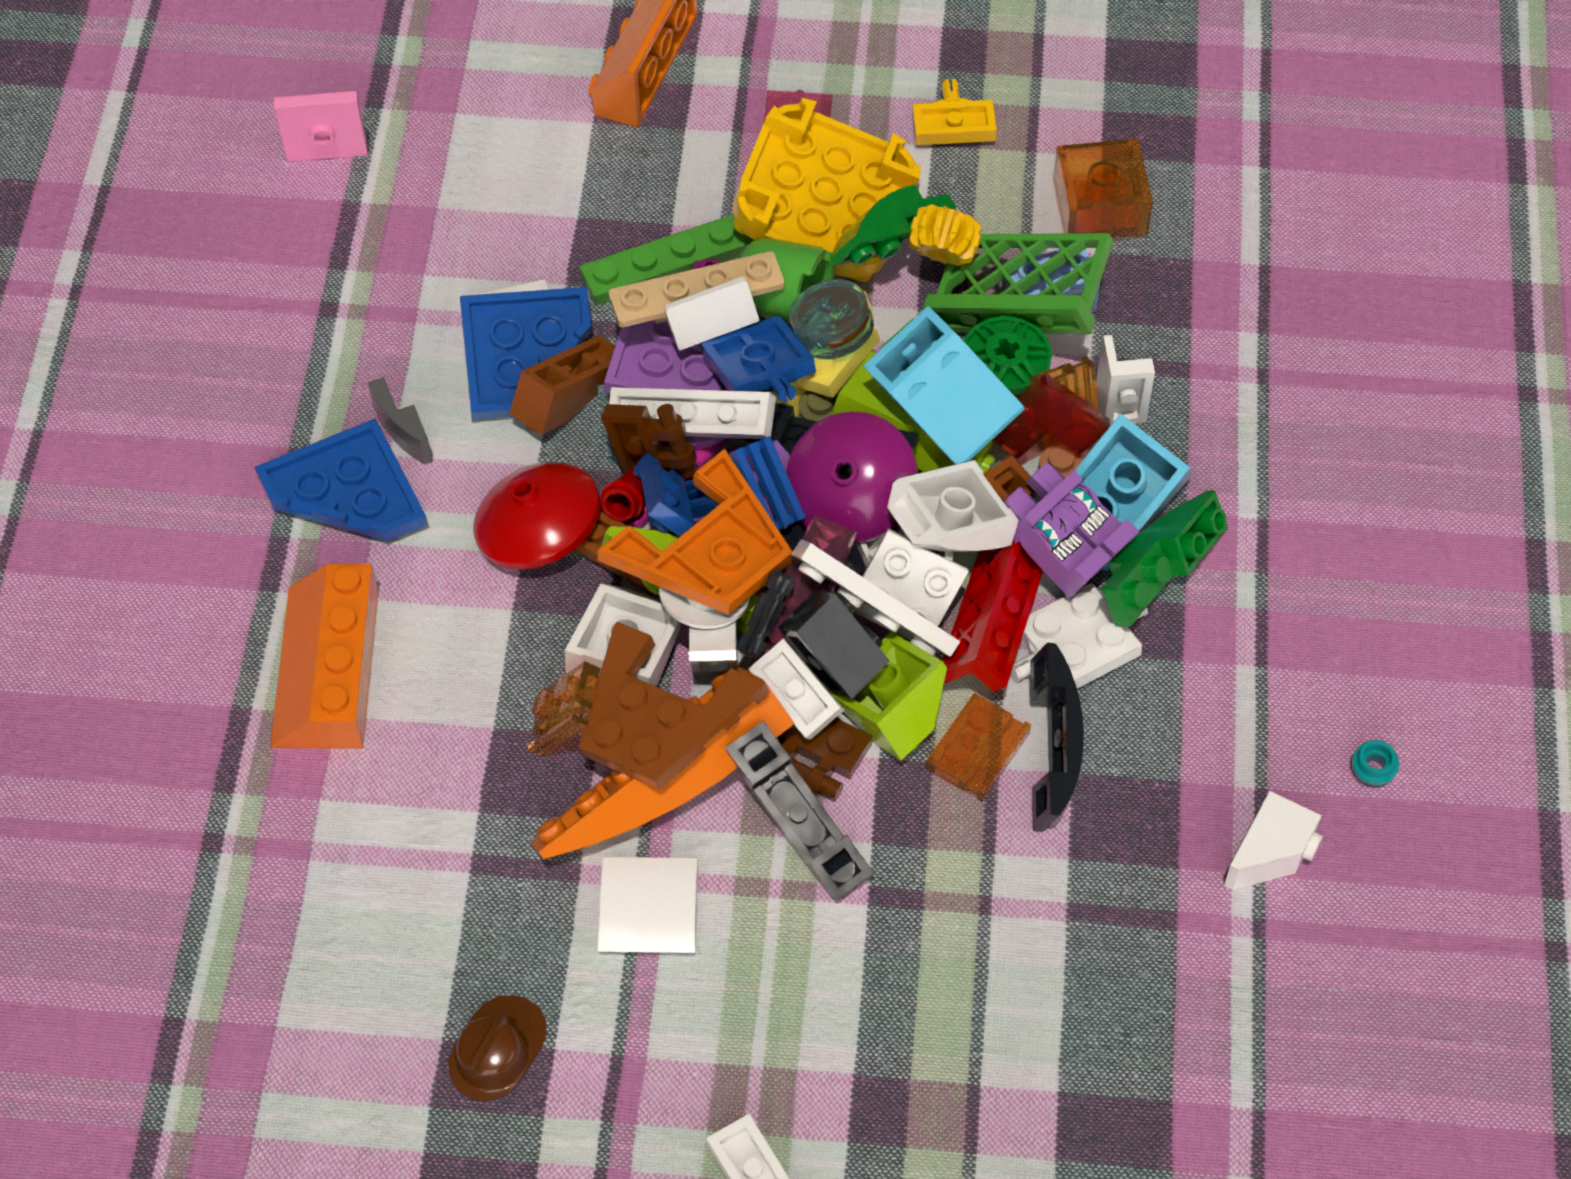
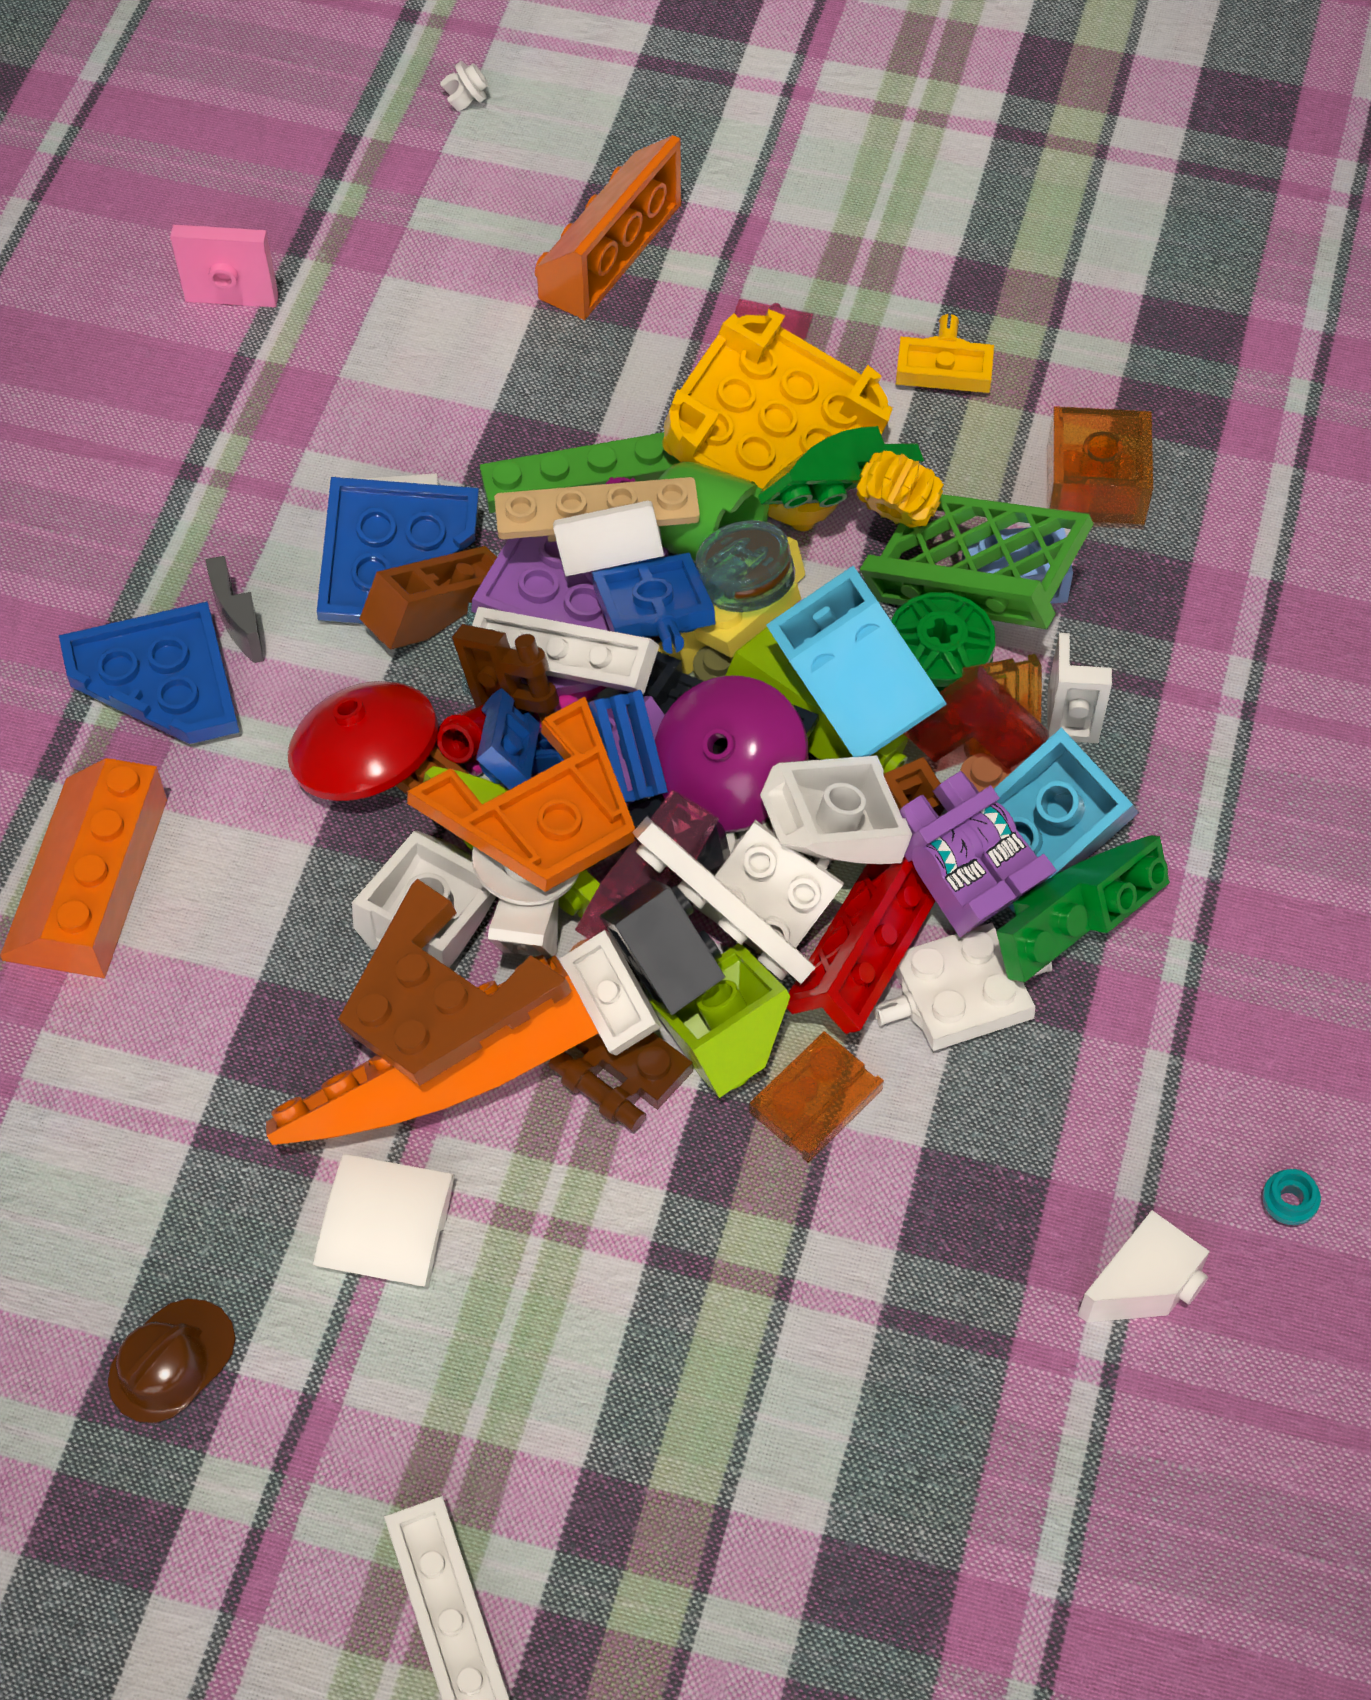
camera: 10 degrees right, 0 degrees up
clear orange plate [528,661,601,757] -> none
slope [725,720,875,902] -> none
black axle [736,570,795,659] -> none
black slope [1030,642,1084,832] -> none

